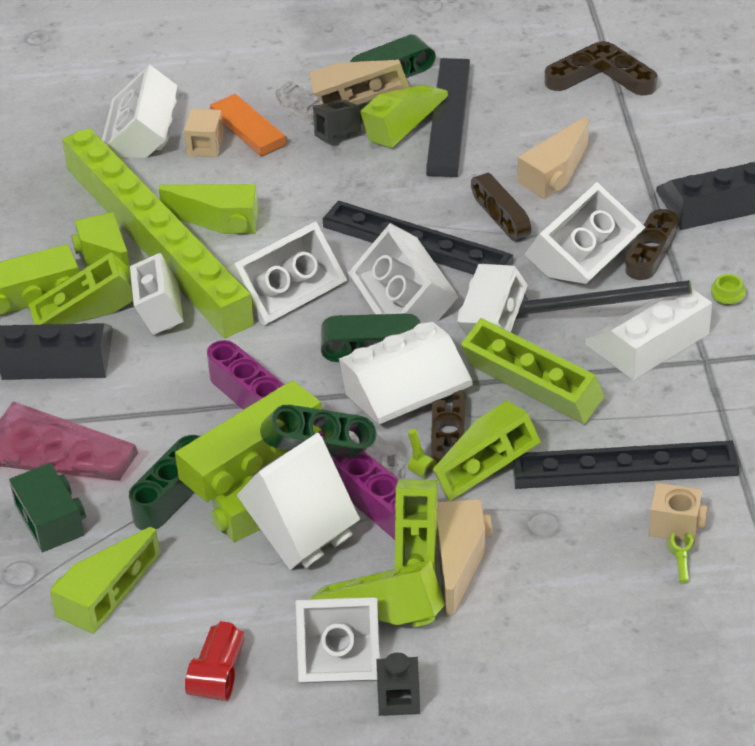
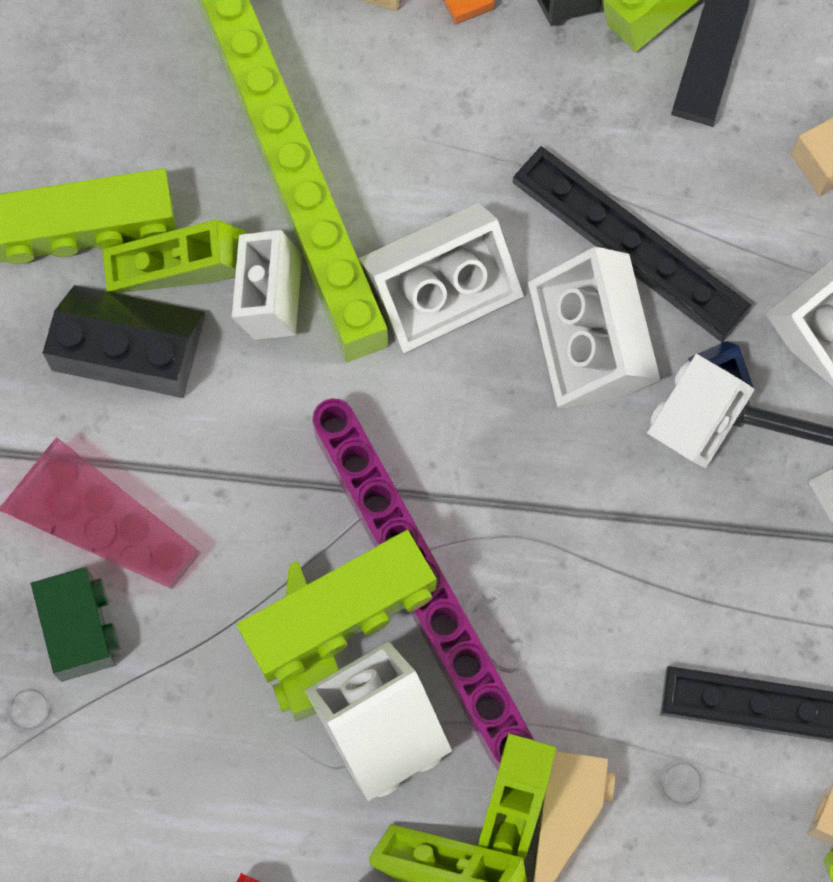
camera: 10 degrees right, 30 degrees up
lime slope [50,527,160,634] -> none
lime slope [71,212,130,269] -> none
dark green beam [129,435,200,530] -> none
lime slope [159,184,258,234] -> none
dark green beam [260,405,377,459] -> none
dark green beam [321,313,421,362] -> none
white slope [339,321,473,424] -> none
lime hand [408,429,437,479] -> none
dark brown beam [431,390,465,464] -> none
lime slope [432,400,541,501] -> none
lime brick [460,318,605,424] -> none
dark brown beam [471,172,532,241] -> none

